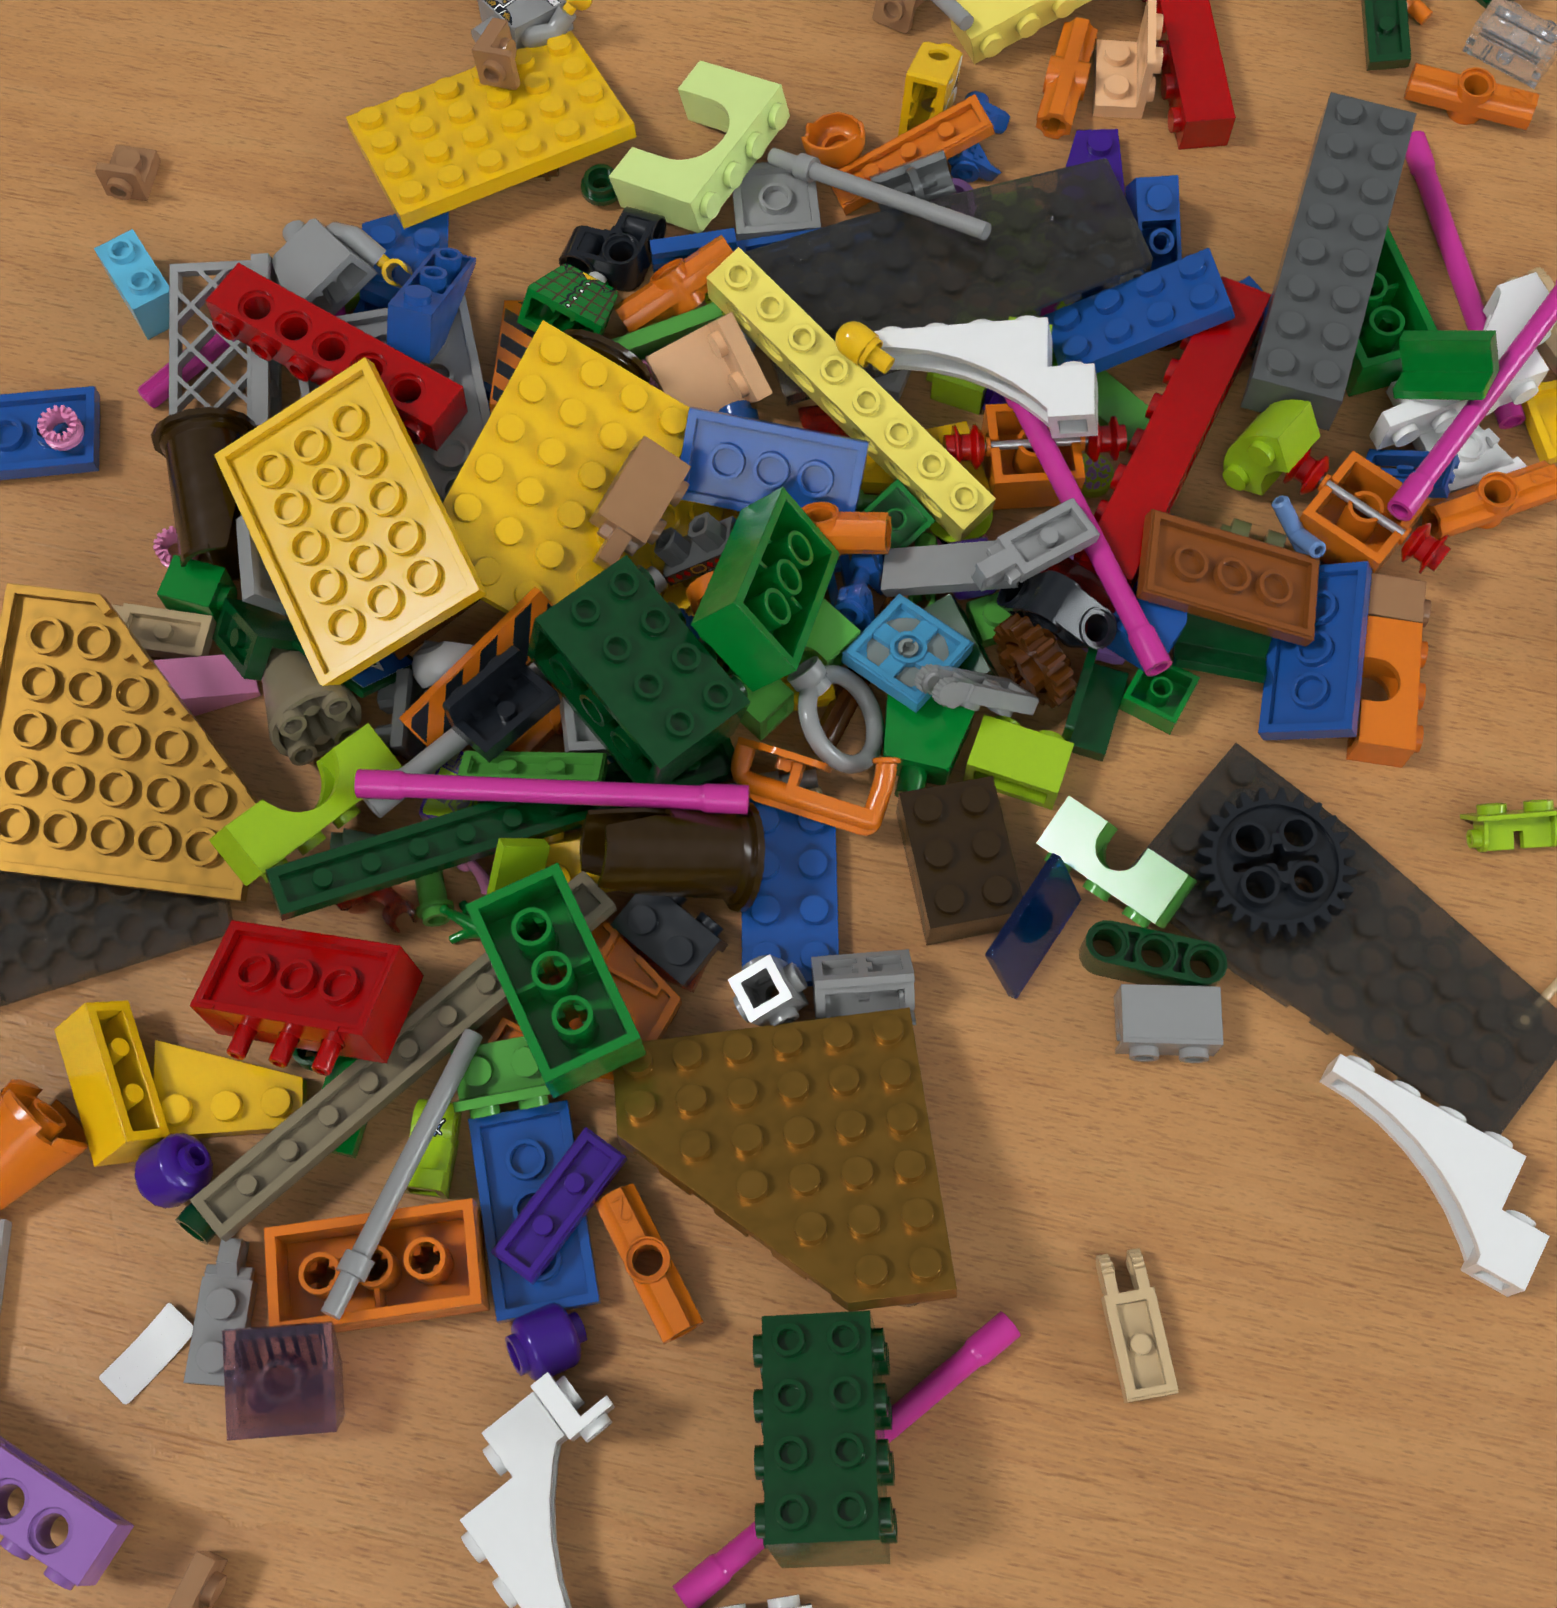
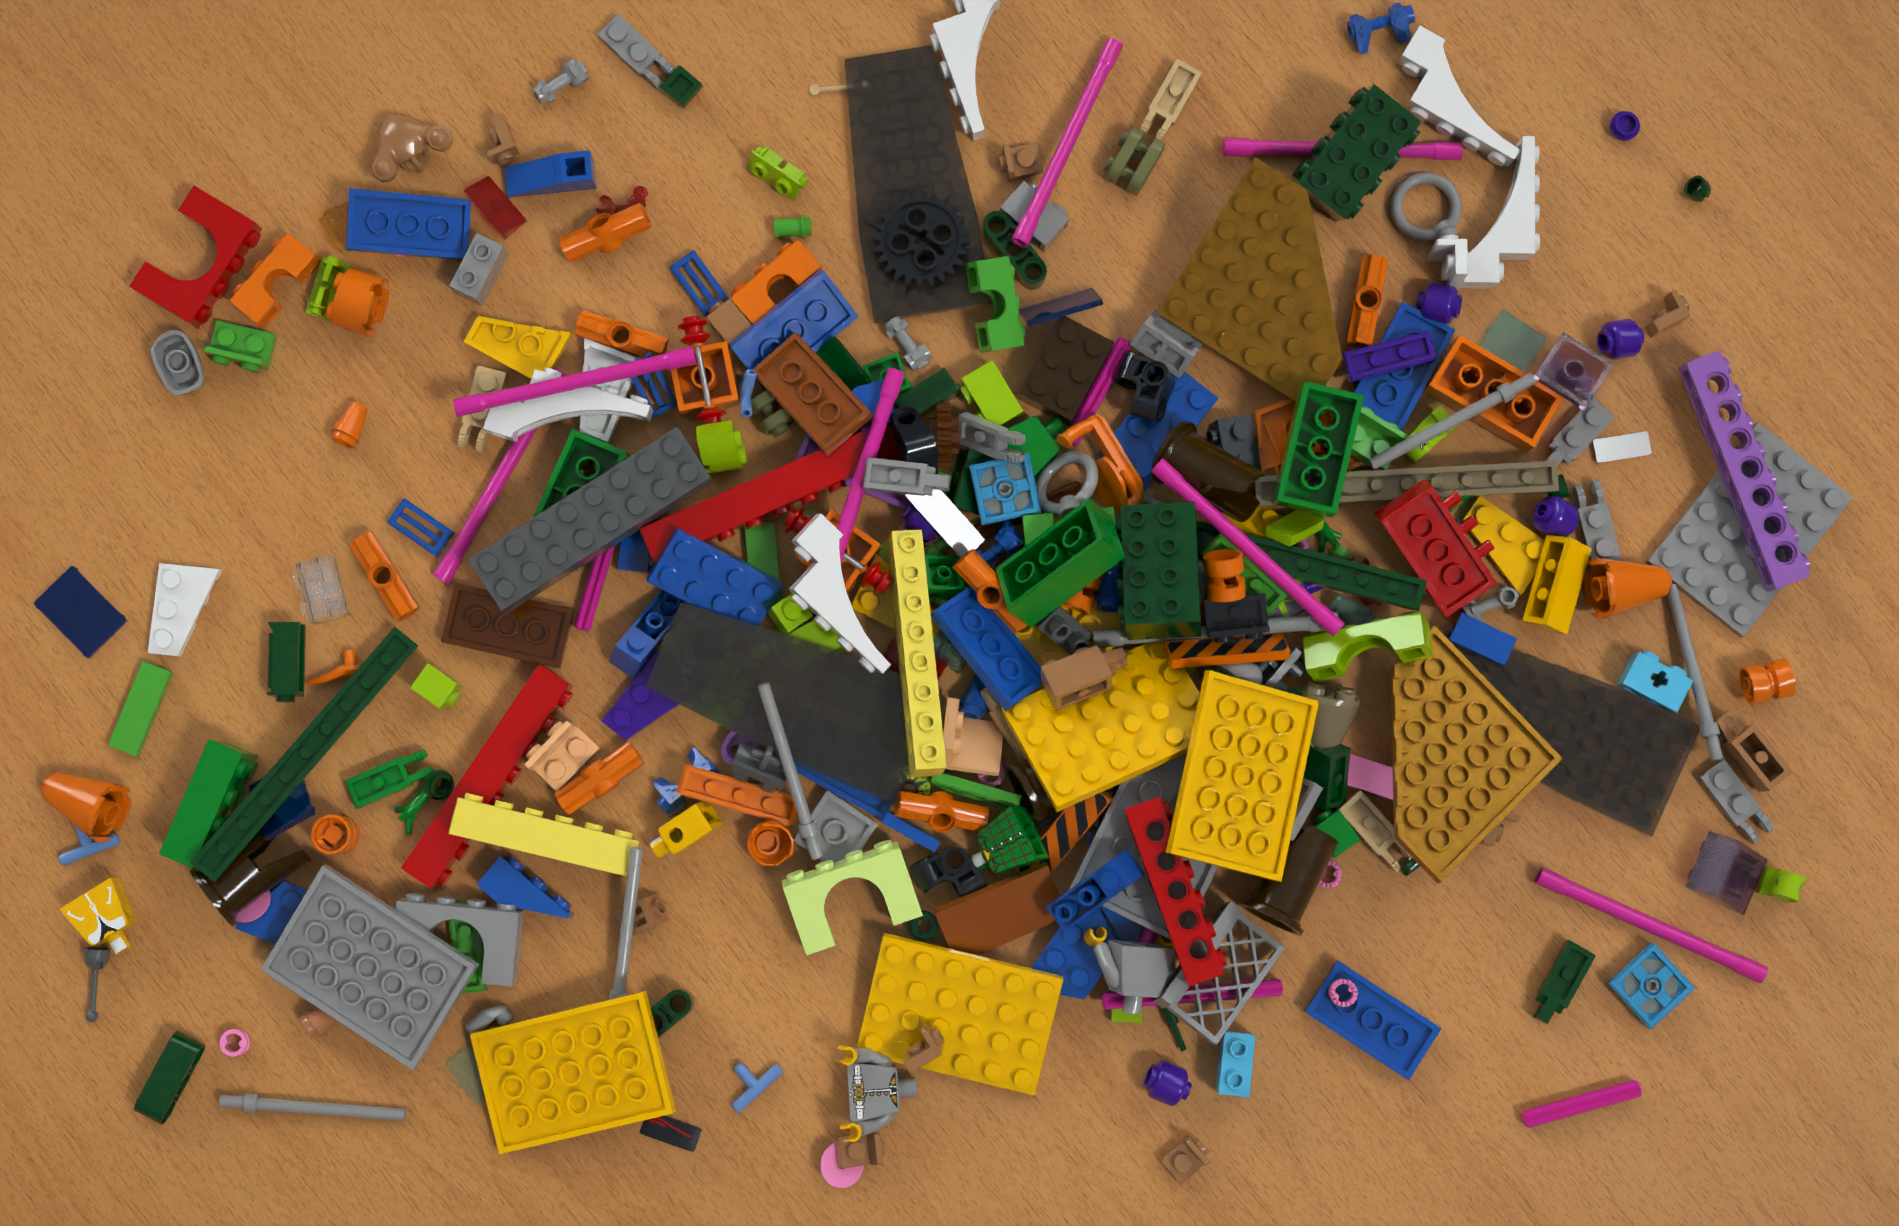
camera: 145 degrees left, 15 degrees up
light grey brick [728,954,809,1027] -> none
yellow cylinder [835,321,895,374] -> none
green panel [1393,330,1499,400] -> none
none -> blue tile [387,498,455,558]
none -> lime brick [410,663,462,710]
none -> reddish brown plate [441,583,575,669]
none -> dark pink axle [574,546,615,631]
none -> blue tile [670,250,729,316]
none -> bright green pin [774,215,812,239]
none -> light grey bar [884,316,933,371]
none -> dark orange tile [933,862,1060,955]
none -> medium nougat bracket [998,143,1043,181]
none -> dark pink piece [1011,38,1123,248]
none -> dark pink axle [1069,337,1131,446]
none -> olive brick [1104,127,1166,196]
none -> black piece [1114,352,1175,423]
none -> dark purple head [1144,1061,1192,1106]
none -> orange wheel [1203,549,1246,602]
none -> light grey piece [1390,172,1462,241]
none -> blue tile [1448,613,1517,666]
none -> light grey bar [1461,585,1519,620]
none -> clear light blue piece [1479,309,1547,372]
none -> light grey hinge [1572,480,1622,566]
none -> dark purple head [1597,319,1644,360]

